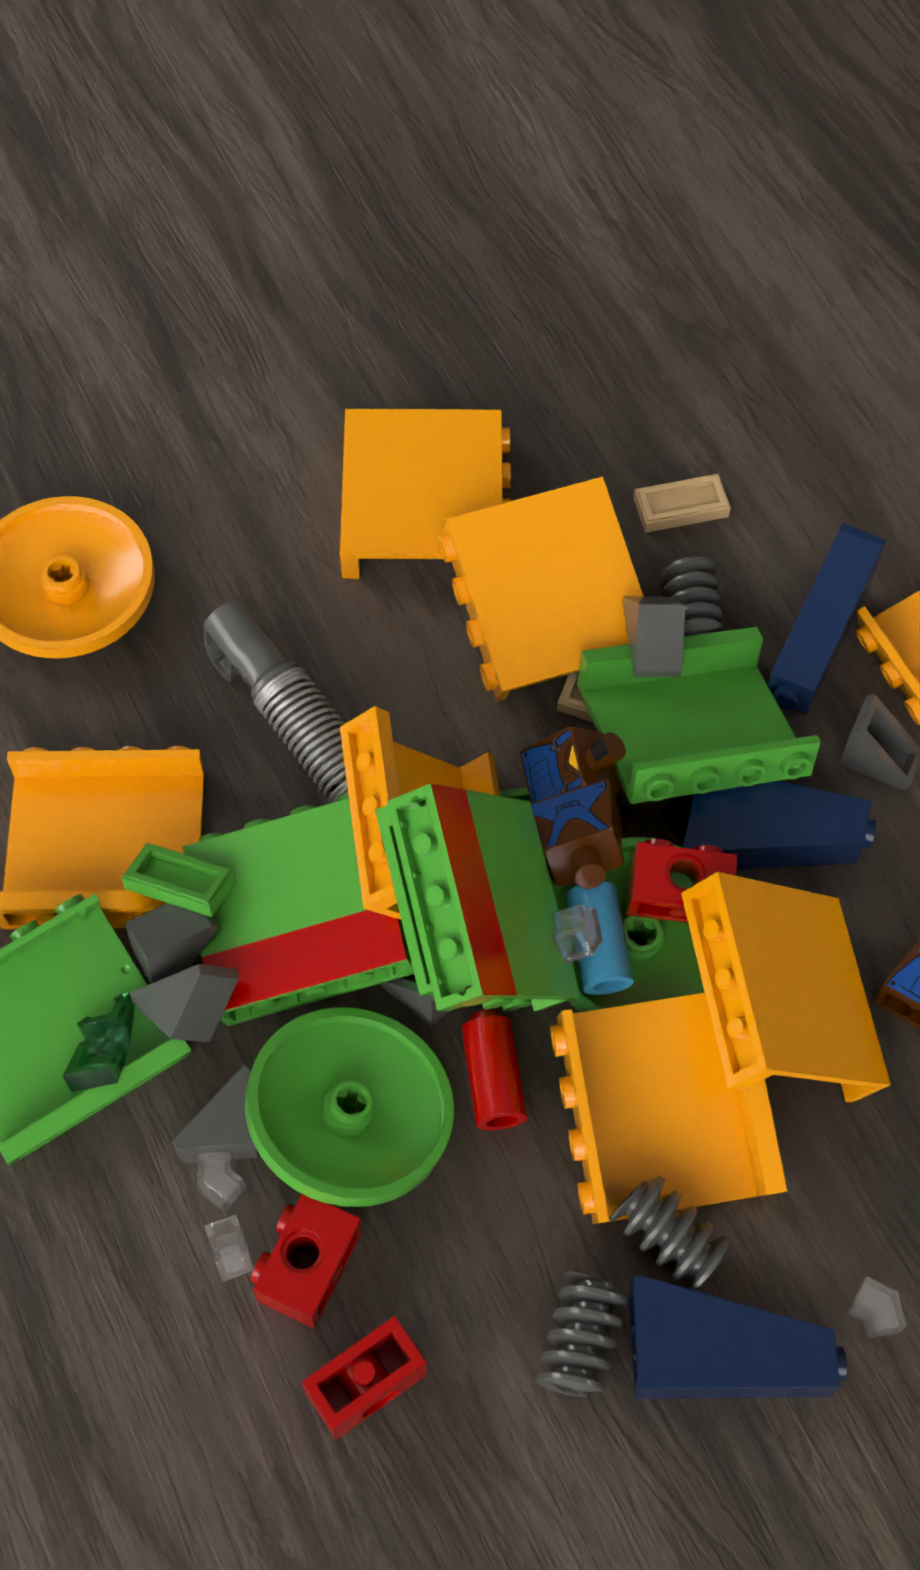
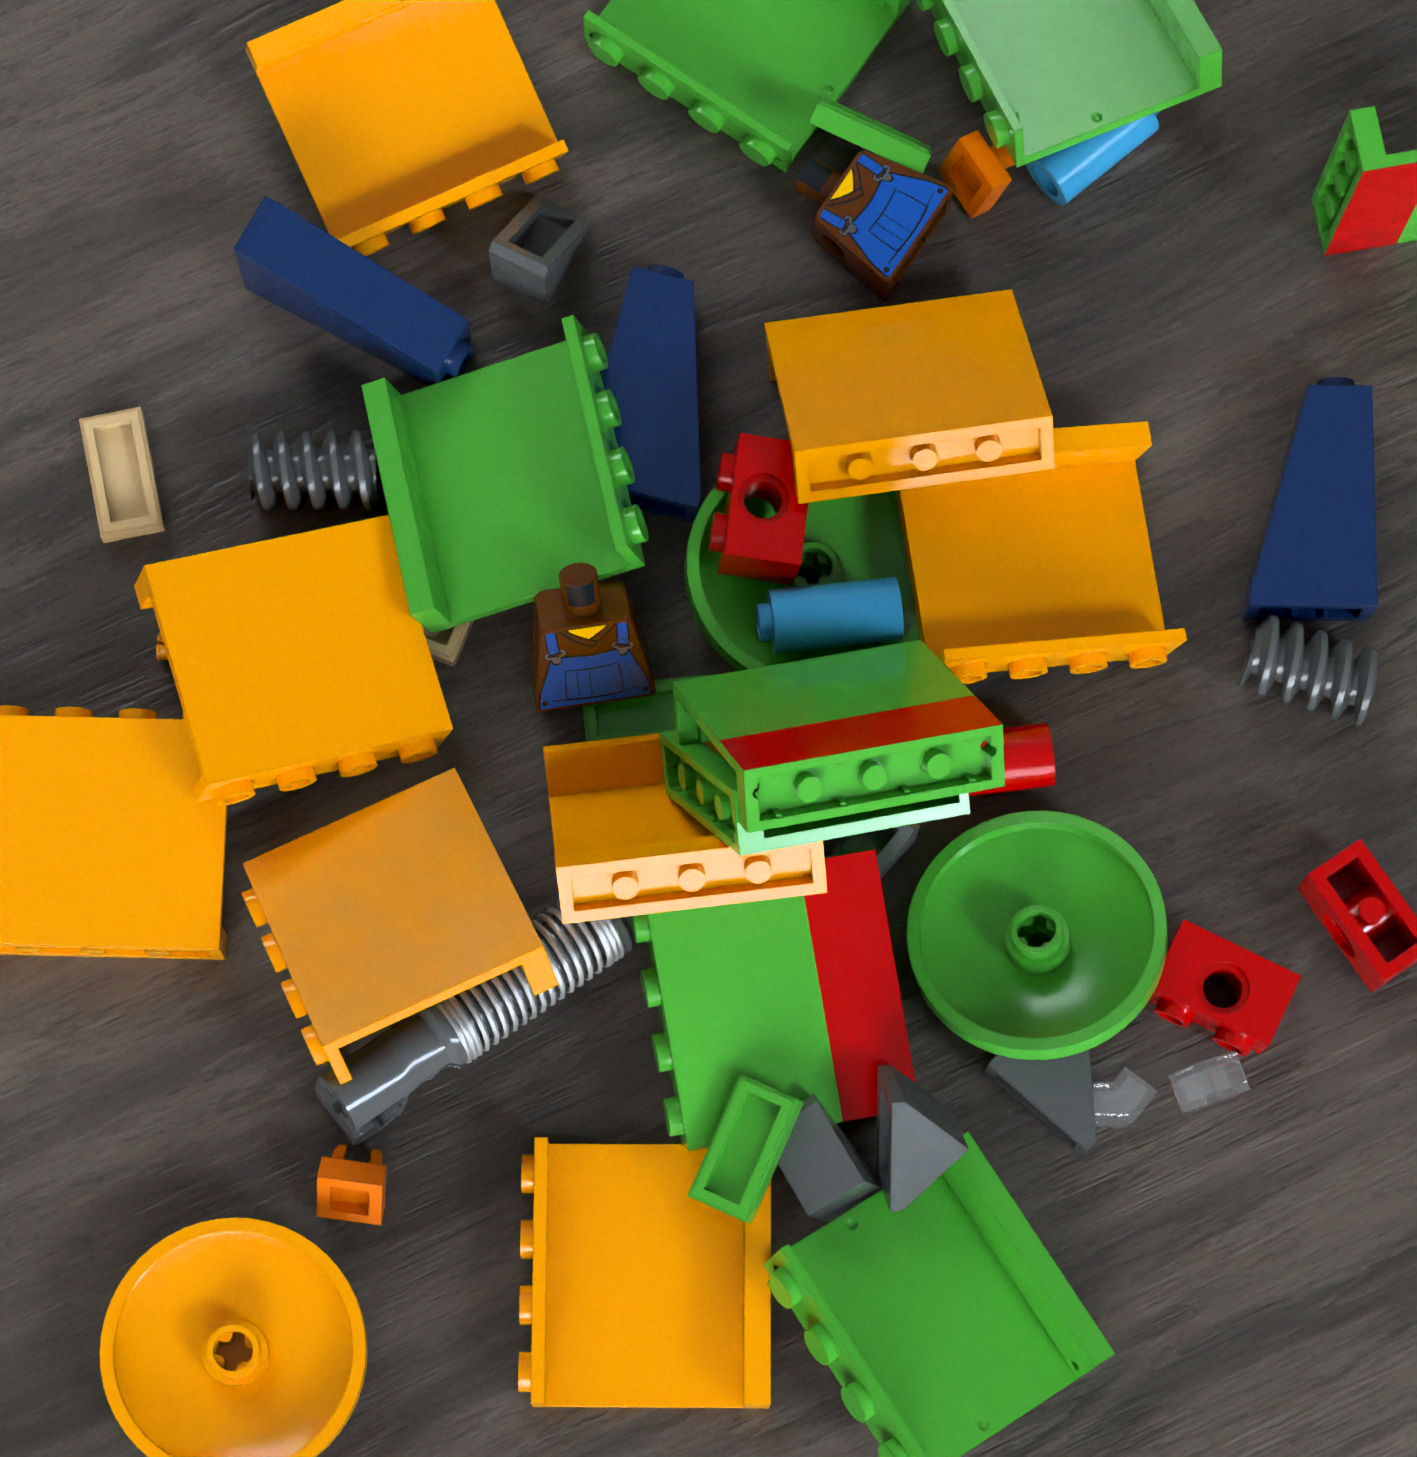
camera: 90 degrees left, 15 degrees up
clear green slope [63,992,134,1092] -> none
reddish brown torso [531,779,624,889] -> none
clear piece [551,904,603,964] -> none
dark grey piece [609,1175,730,1290] -> none
dark grey slope [622,596,685,677] -> none
clear piece [847,1276,907,1338] -> none
none -> light orange panel [241,768,559,1085]
none -> orange tile [316,1144,387,1226]

